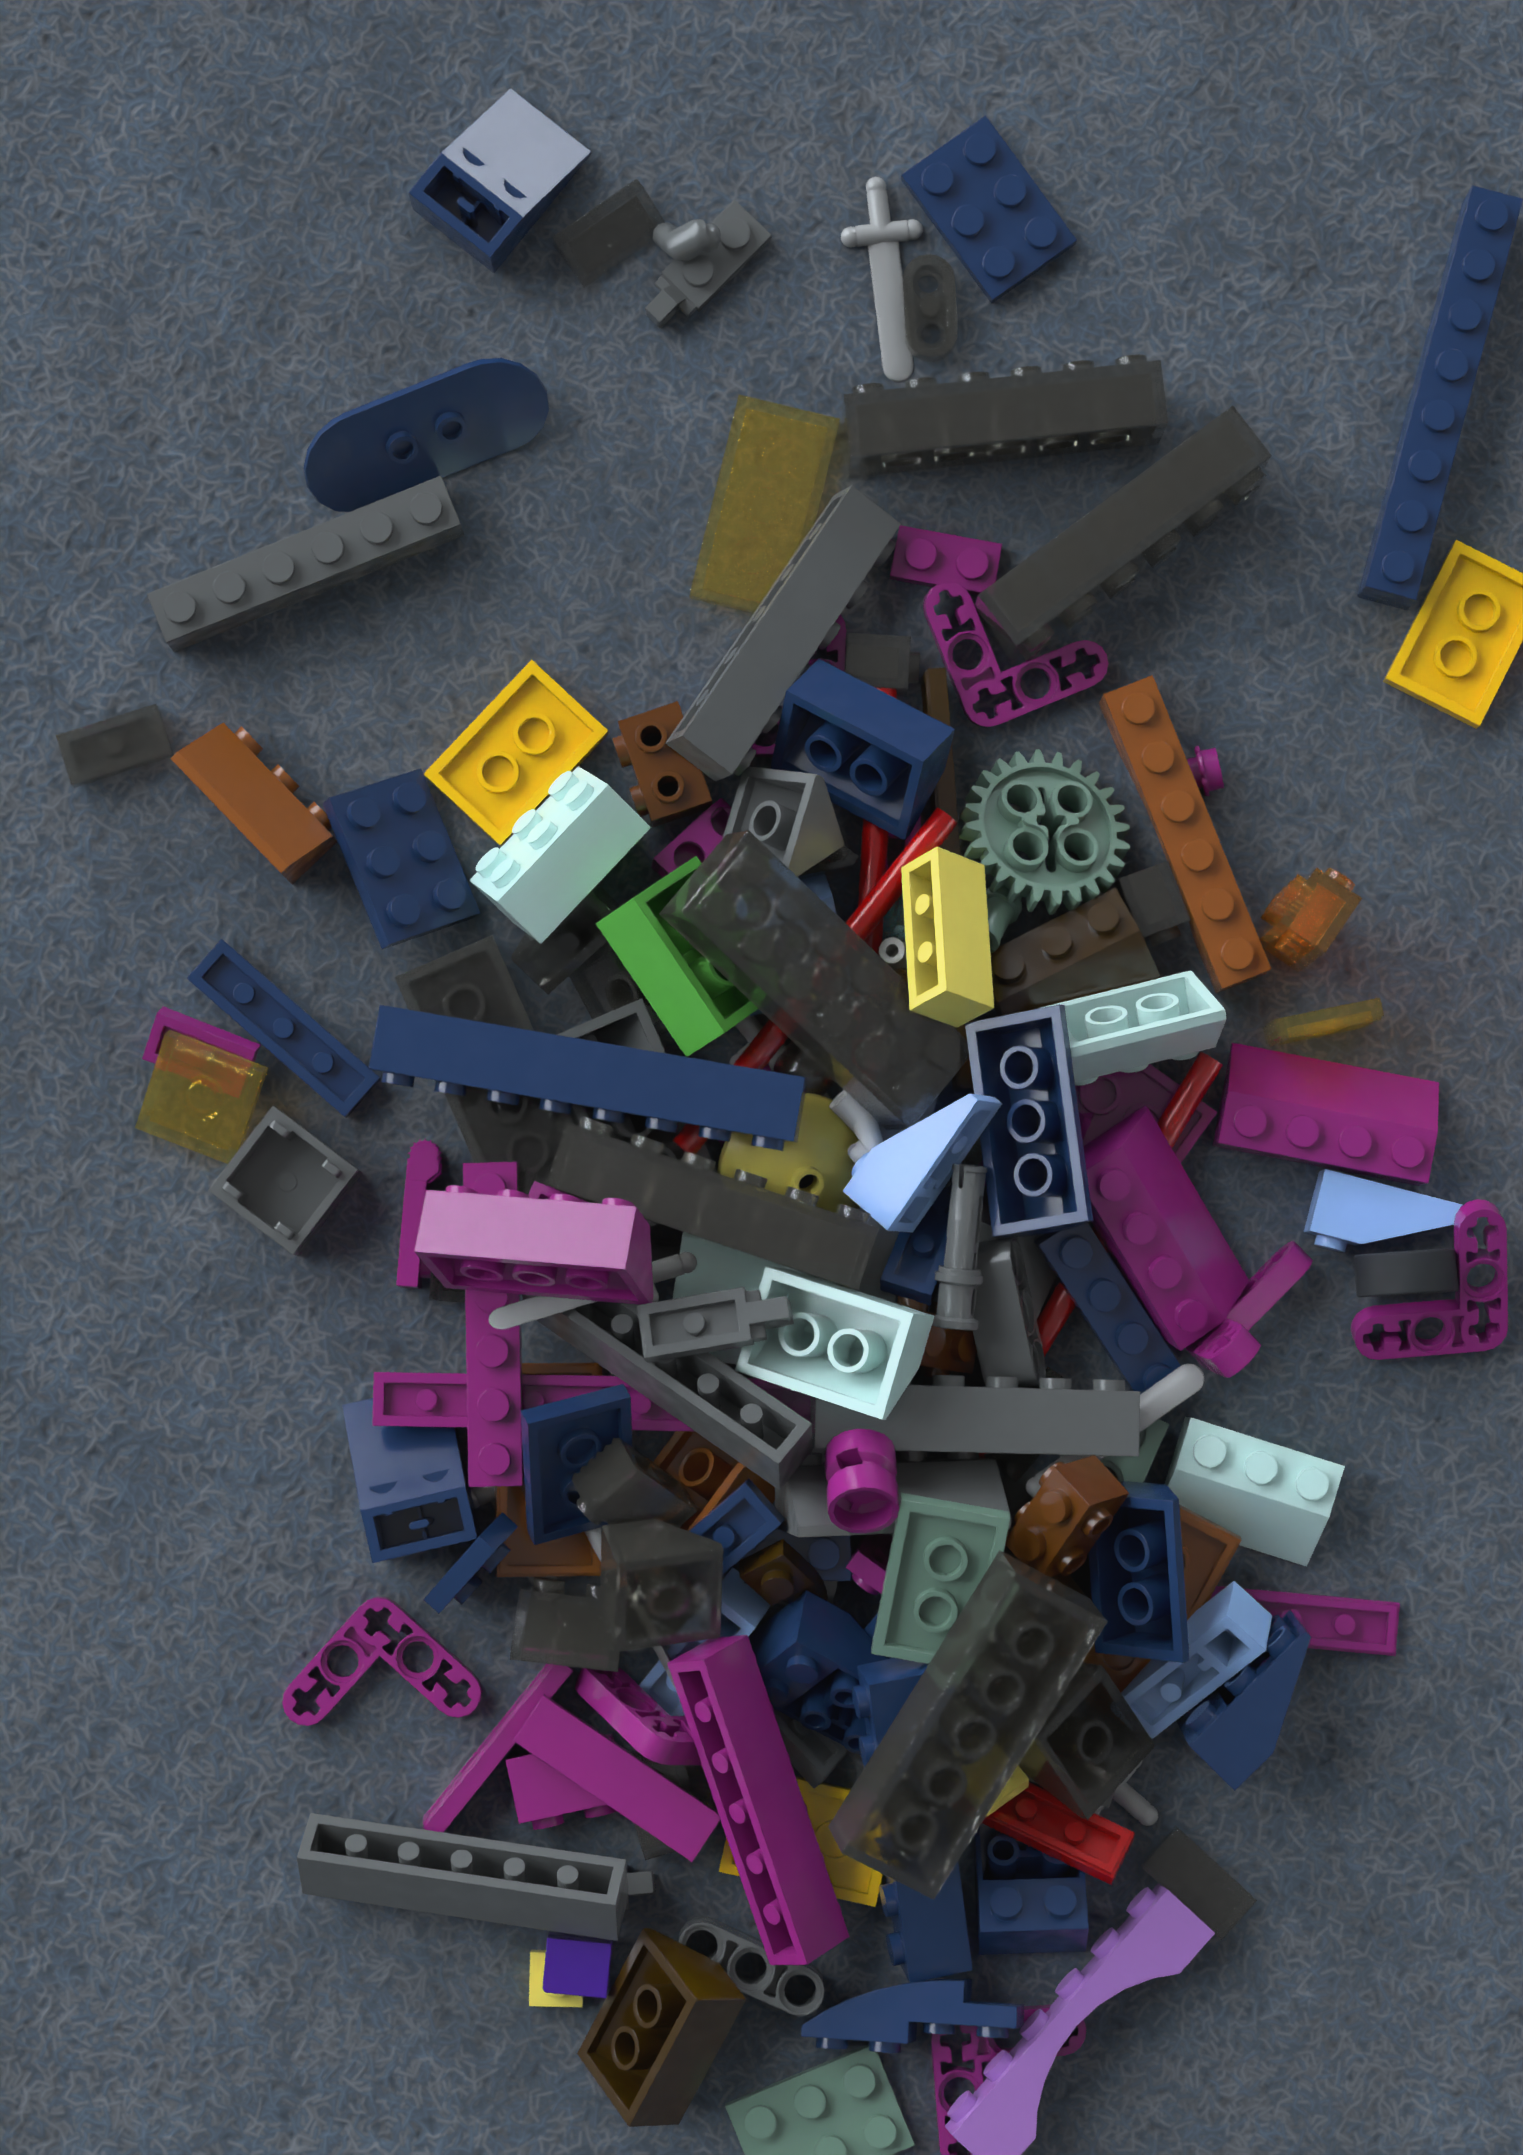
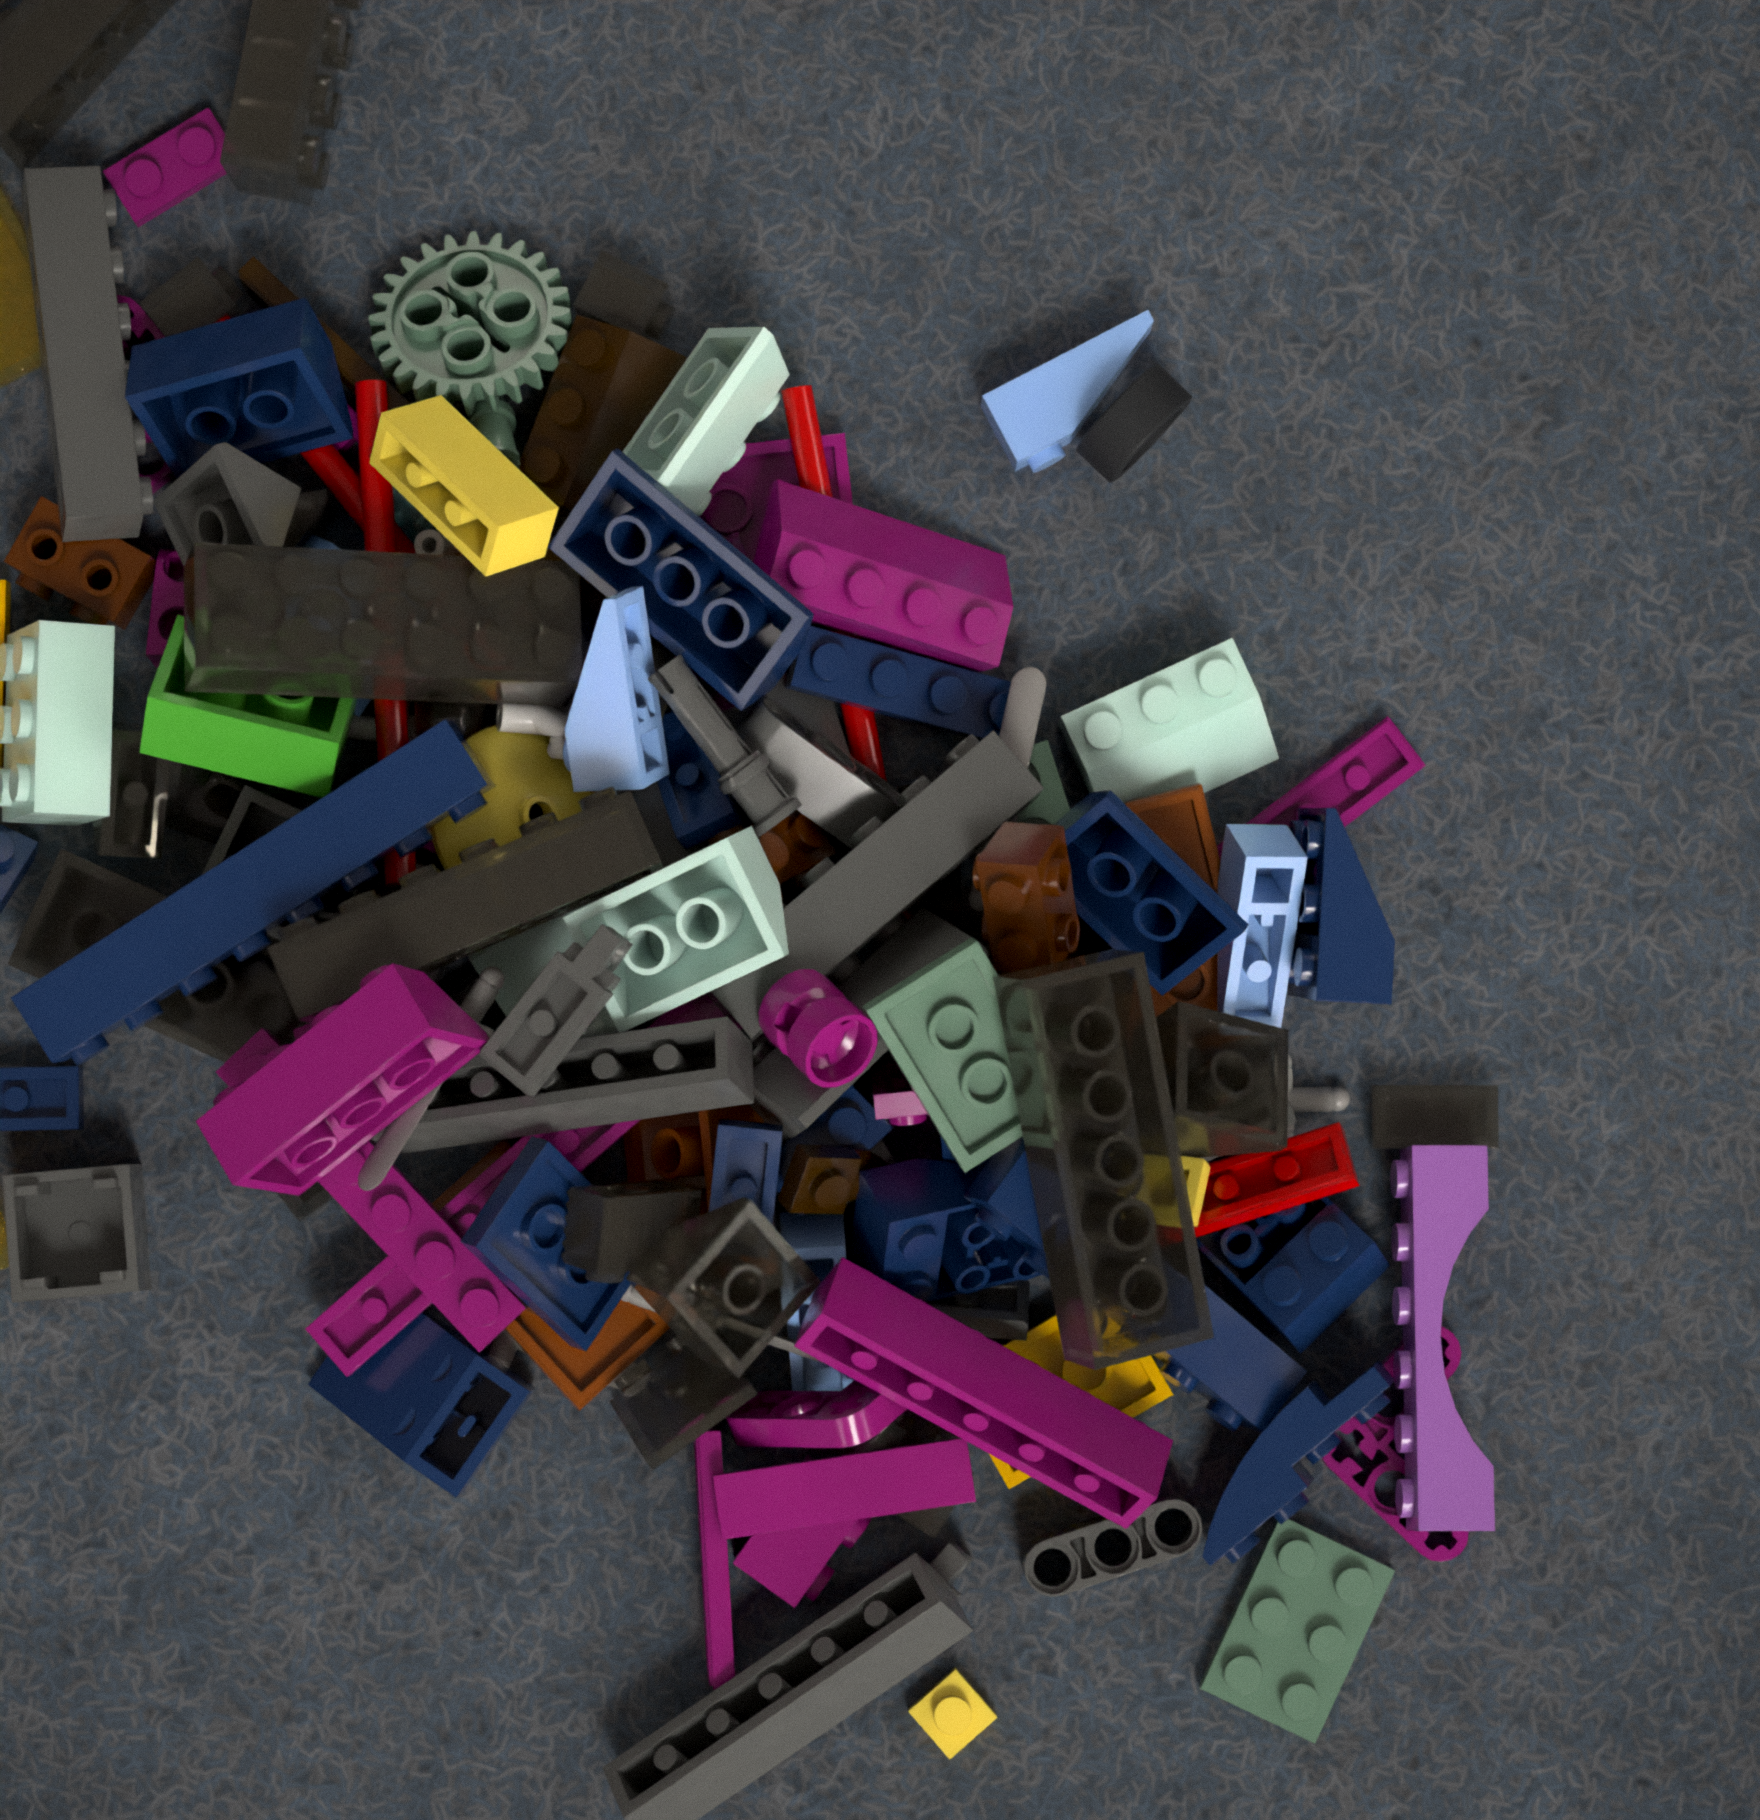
camera: 45 degrees left, 0 degrees up
magenta beam [282,1597,482,1726] -> none
magenta hinge [396,1139,443,1289] -> none
dark blue plate [423,1512,518,1614] -> none
dark purple panel [542,1932,613,1998] -> none
dark brown slope [577,1928,746,2127] -> none
magenta beam [923,582,1108,727] -> none
dark orange arch [1099,675,1271,994] -> none
magenta beam [1186,1241,1313,1378] -> none
magenta plate [1187,745,1224,796] -> none
magenta slope [1212,1043,1439,1186] -> none
clear orange brick [1259,868,1362,973] -> none
clear yellow tile [1263,998,1384,1047] -> none
magenta beam [1351,1199,1508,1360] -> none

